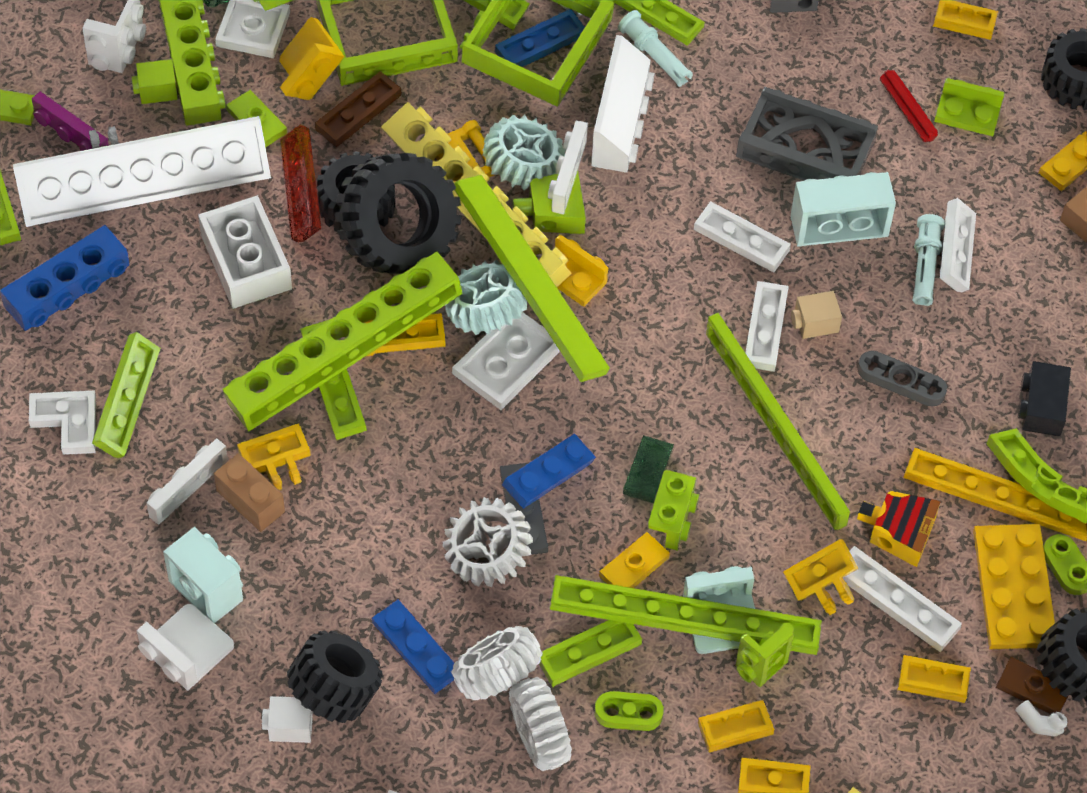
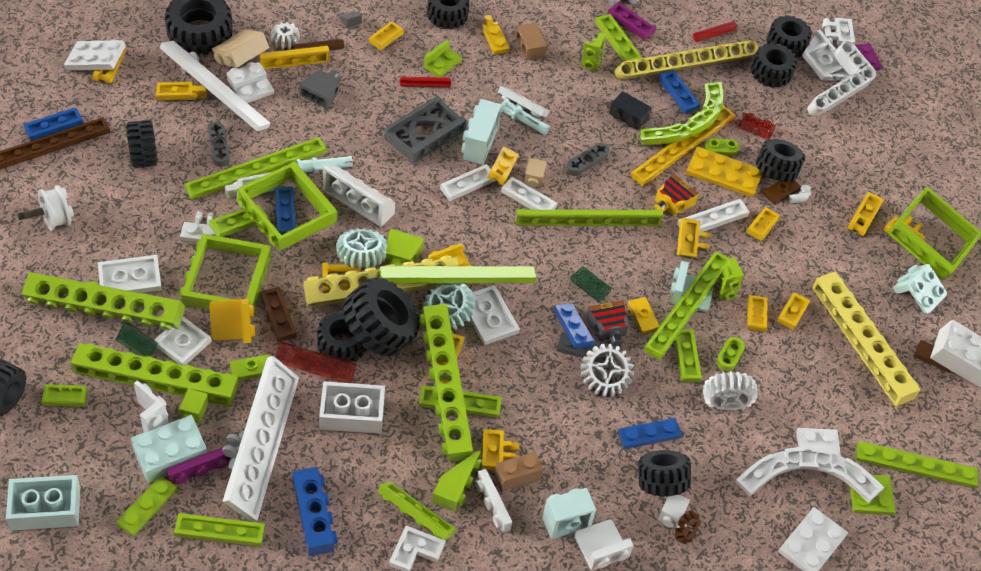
camera: 70 degrees left, 5 degrees down
white gear [451,626,543,700] -> none
white plate [548,120,588,215] -> none
lime bracket [648,470,700,551] -> none
none -> light aqua brick [131,415,207,483]
none -> lime slope [432,450,482,512]
none -> yellow plate [487,147,519,186]
none -> torso [586,300,628,347]
none -> reddish brown gear [675,511,701,544]

